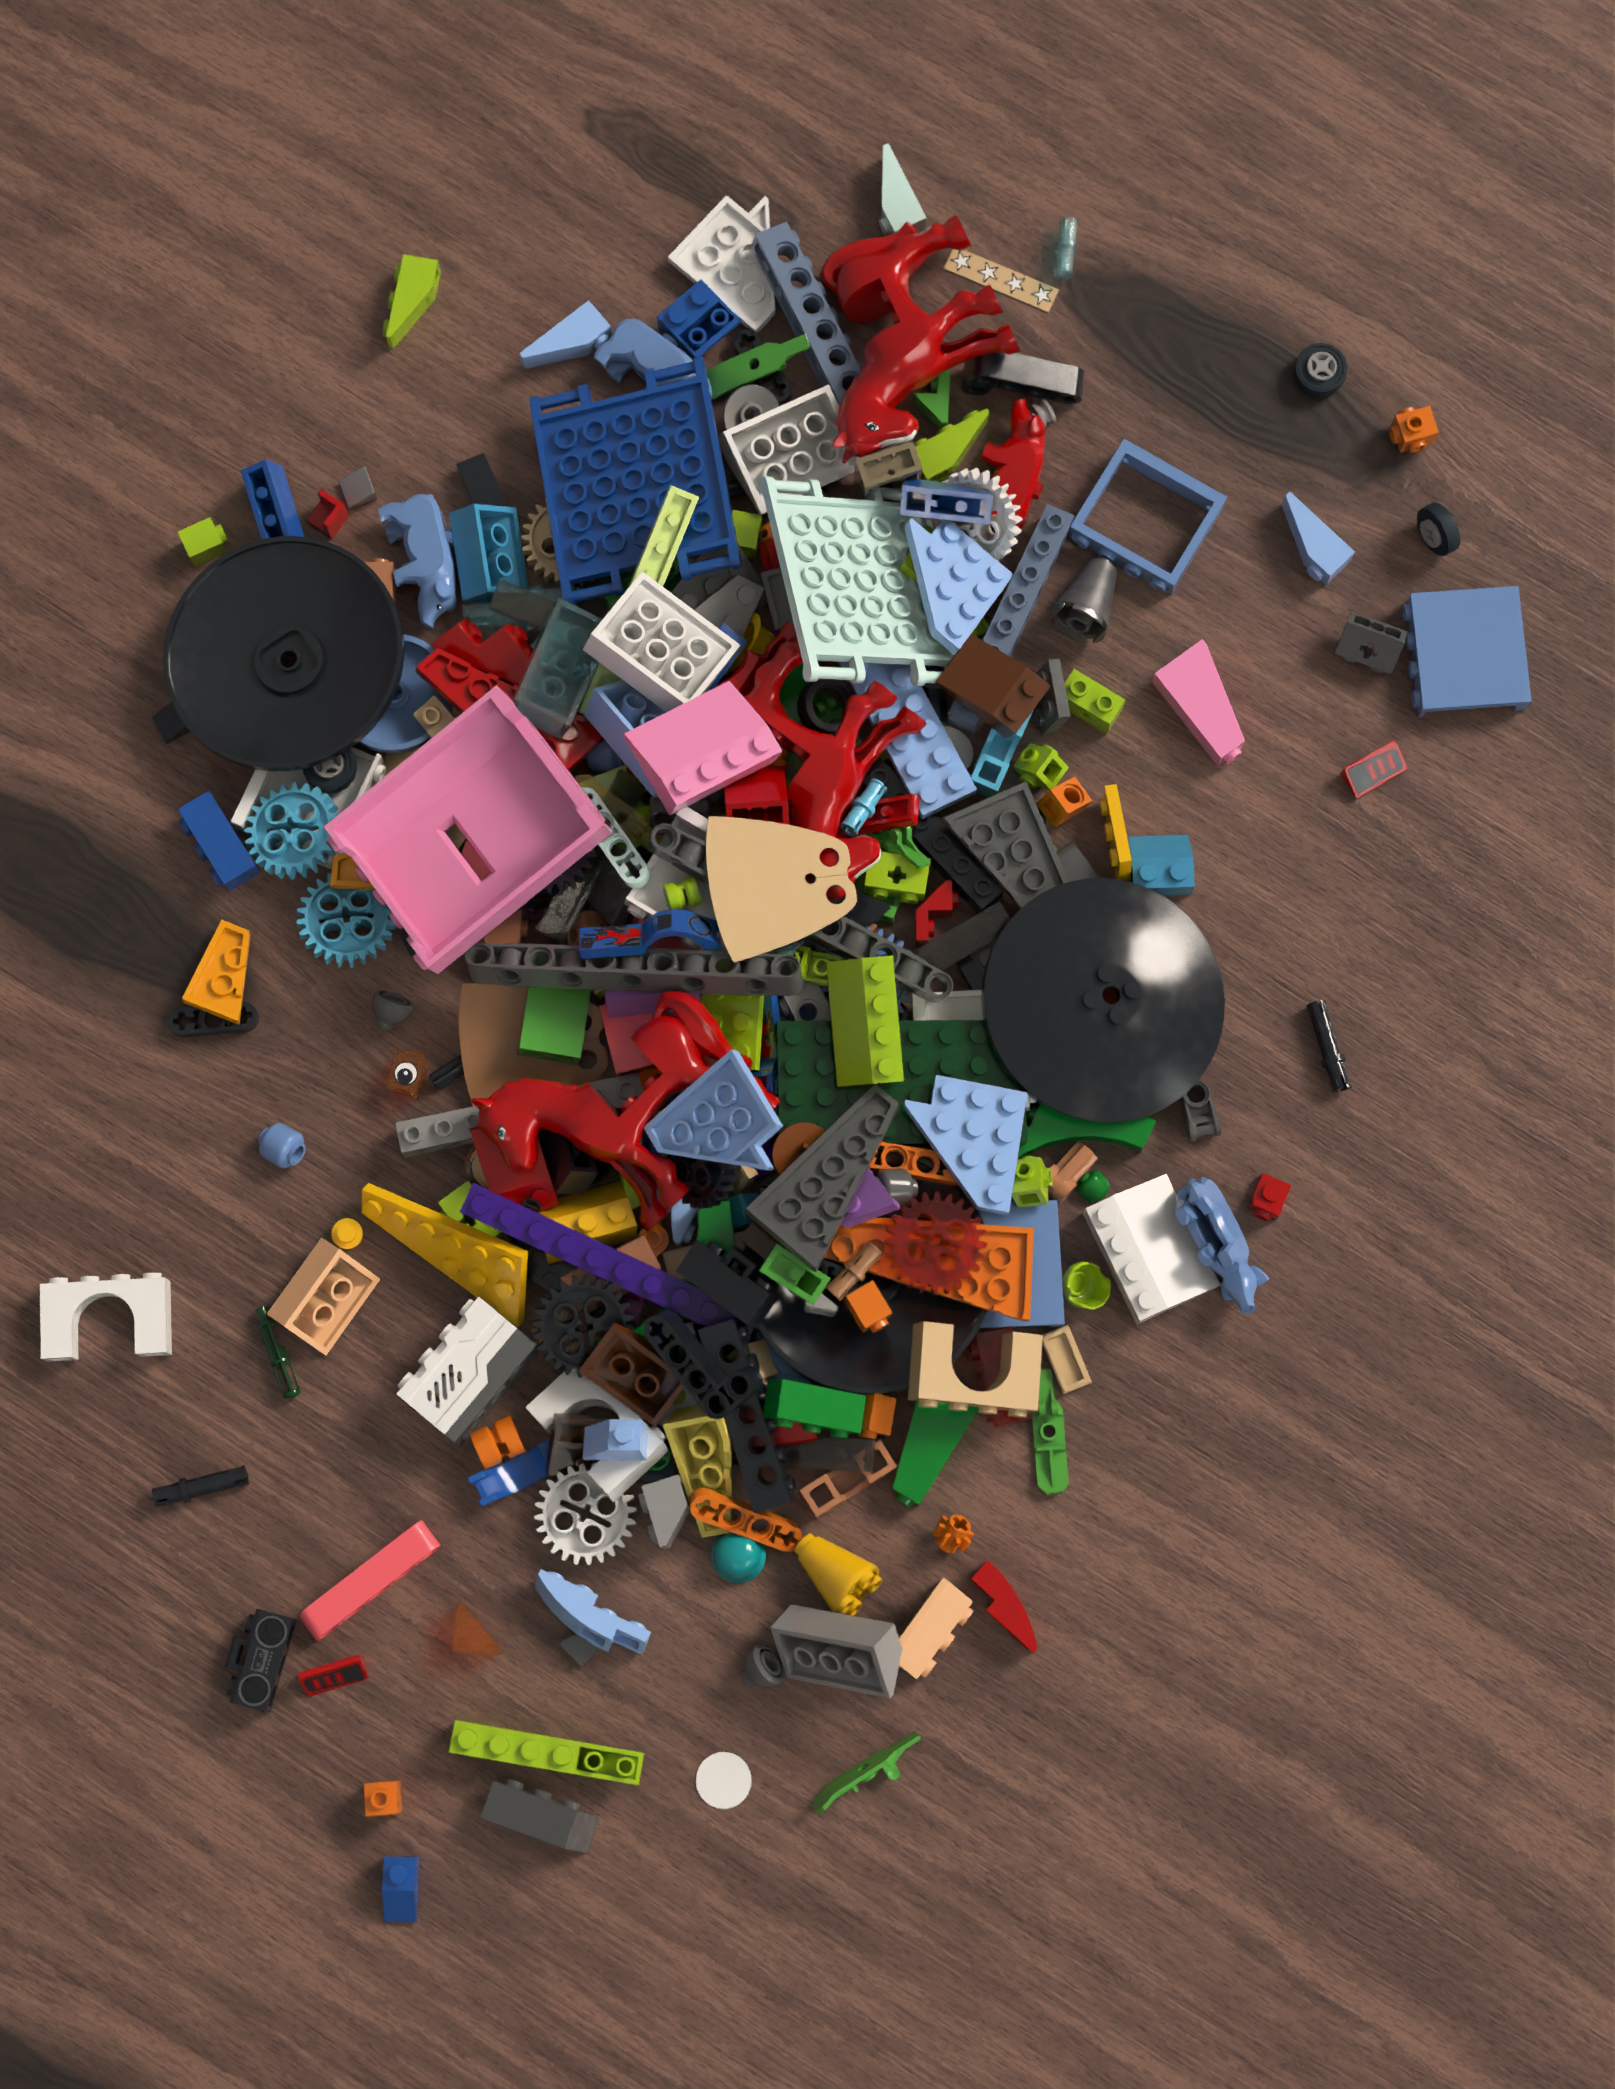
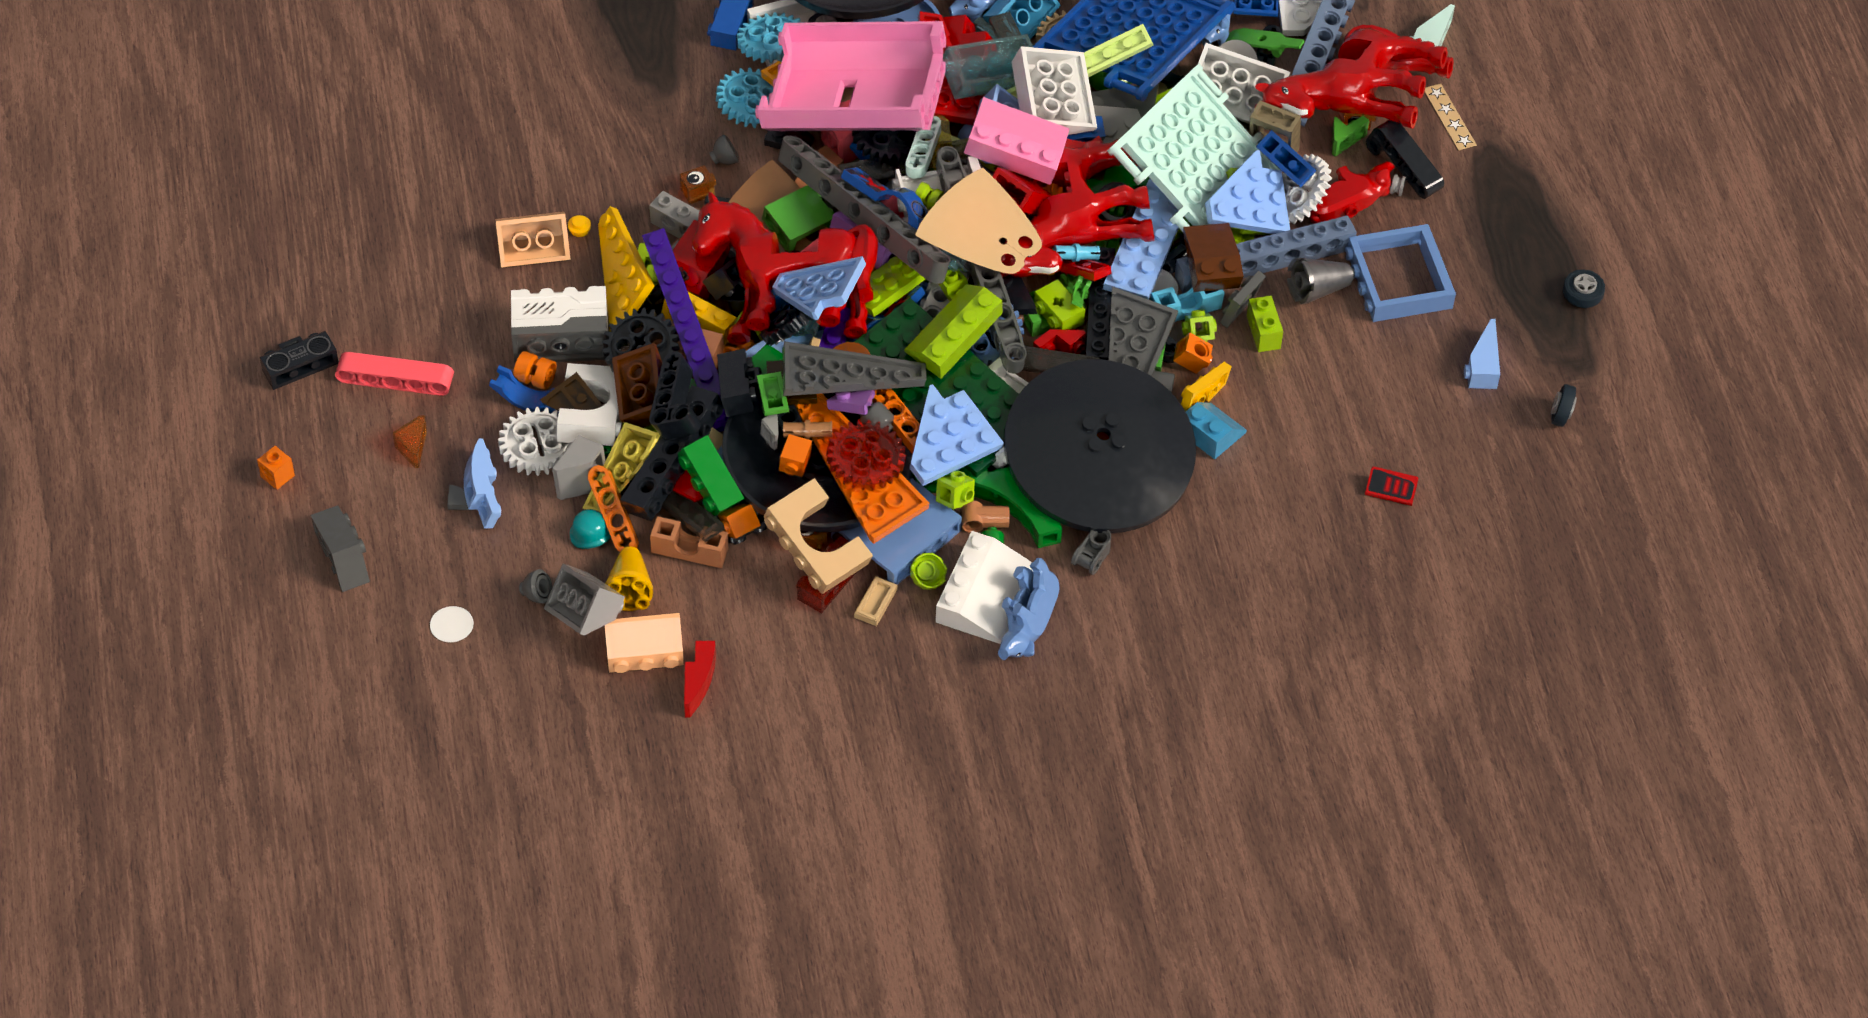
camera: 45 degrees right, 25 degrees down
white arch [40,1273,172,1362] -> none
black pin [152,1465,249,1508] -> none
black beam [168,1002,259,1037] -> none
light orange wing [182,919,251,1025] -> none
dark green piece [255,1306,301,1399] -> none
medium blue head [258,1123,306,1168] -> none
slope [298,1655,368,1696] -> none
blue slope [382,1855,420,1922] -> none
lime slope [449,1720,644,1785] -> none
light blue slope [583,1419,648,1461] -> none
bright green piece [812,1731,921,1814] -> none
green slope [892,1401,978,1508] -> none
lime slope [914,408,989,482] -> none
orange gear [933,1514,974,1553] -> none
bright green piece [1031,1369,1069,1495] -> none
clear light blue pin [1054,217,1079,279] -> none
bright pink slope [1152,639,1245,766] -> none
red bracket [1247,1173,1291,1222] -> none
black pin [1306,1000,1352,1093] -> none
dark grey brick [1335,611,1408,674] -> none
orange brick [1389,406,1439,453] -> none
medium blue panel [1402,586,1532,718] -> none

